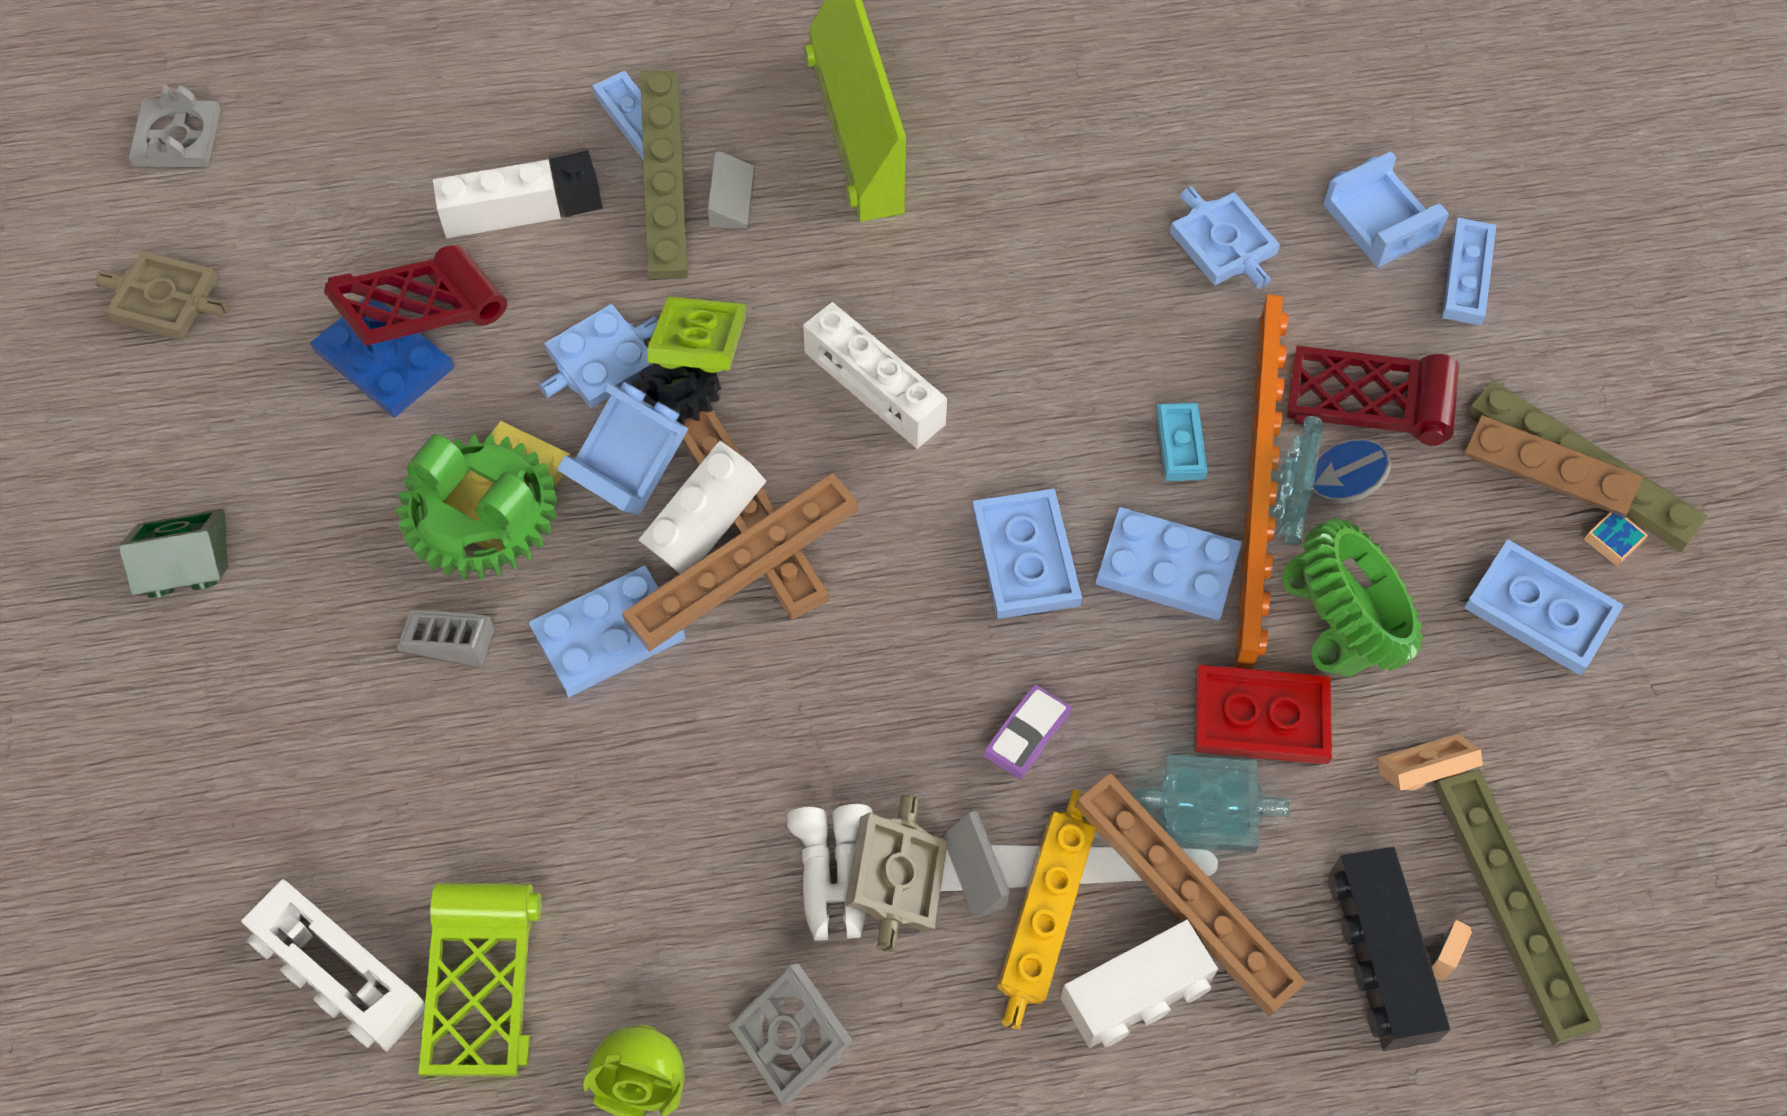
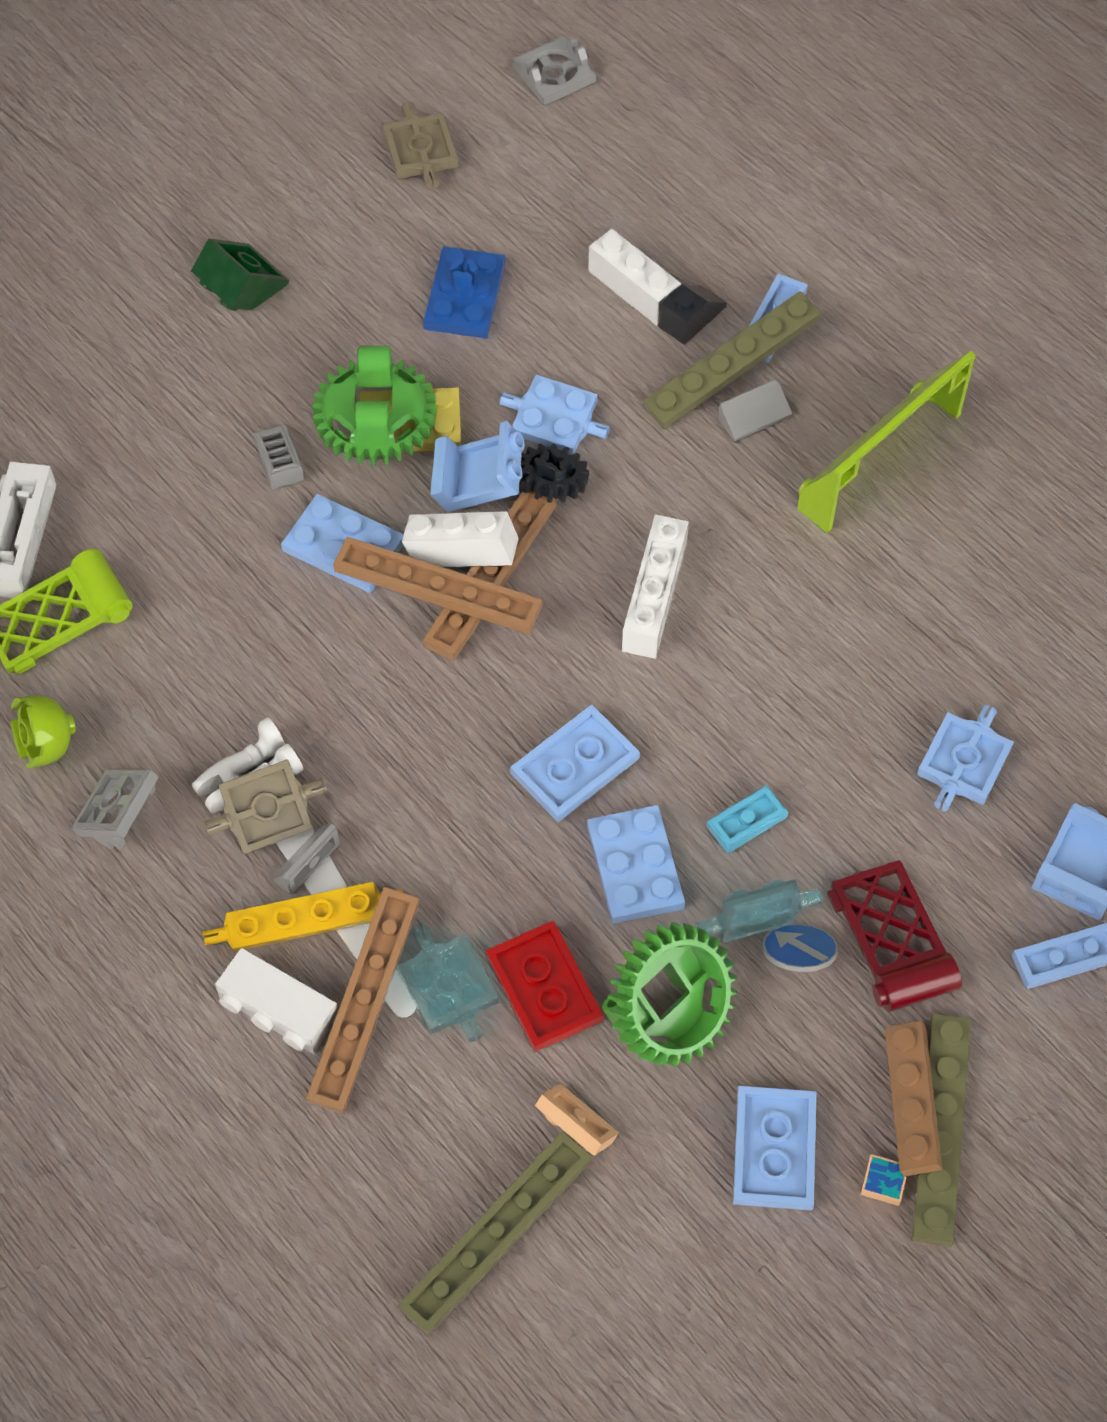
camera: 60 degrees right, 0 degrees up
dark red piece [324,245,507,346] -> none
lime plate [647,296,746,373] -> none
slope [983,684,1073,780] -> none
orange plate [1235,294,1288,669] -> none
black brick [1328,846,1451,1051] -> none
light nougat tile [1431,920,1472,981] -> none

